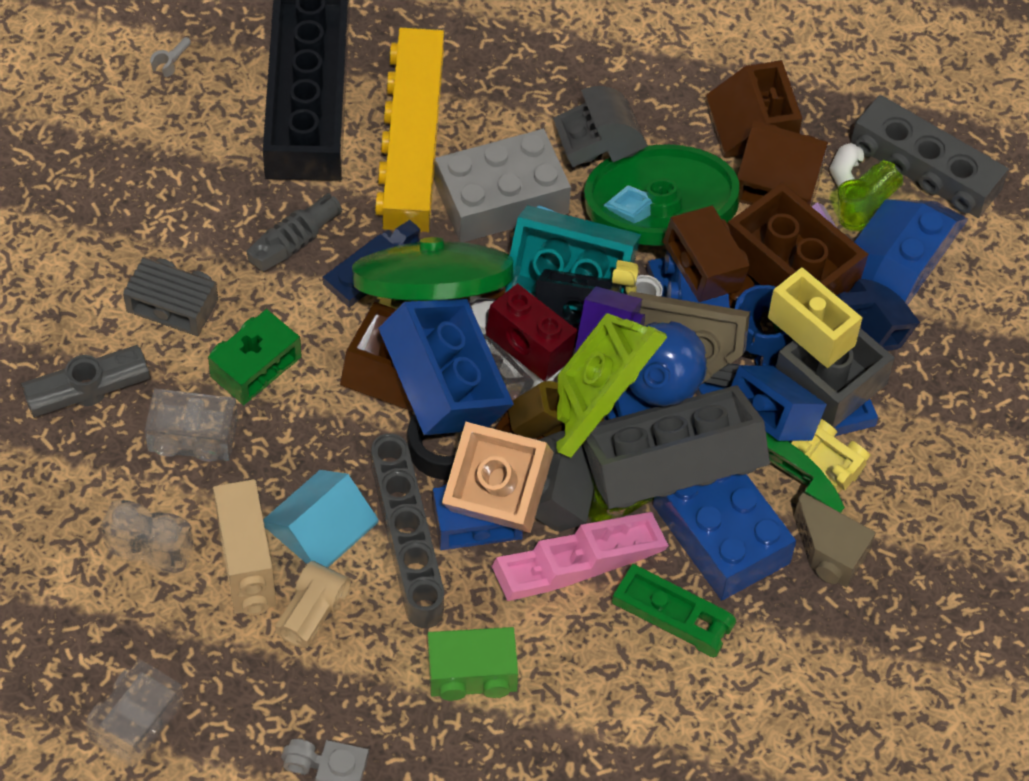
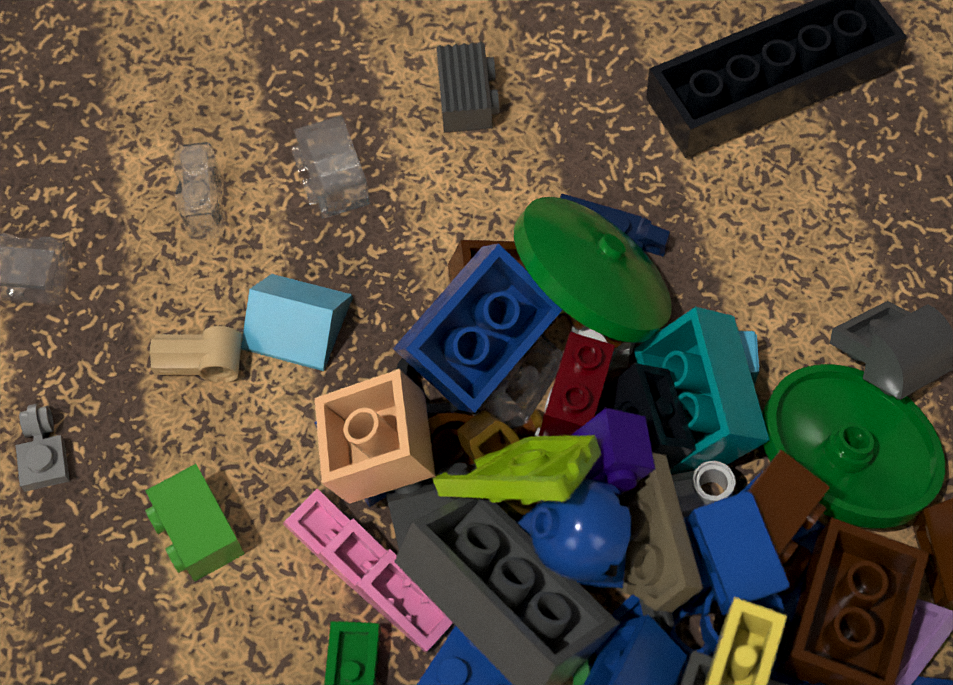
camera: 70 degrees right, 5 degrees up
dark grey piece [21,345,150,418] -> none
green brick [208,309,302,406] -> none
tan window [213,479,276,616] -> none
dark grey hinge [246,193,342,272] -> none
dark grey beam [371,433,444,628] -> none
yellow brick [376,28,444,232] -> none
light grey brick [435,129,571,242] -> none
medium azure tile [604,185,652,223] -> none
light yellow hand [612,260,639,295] -> none
none -> blue panel [686,492,789,616]

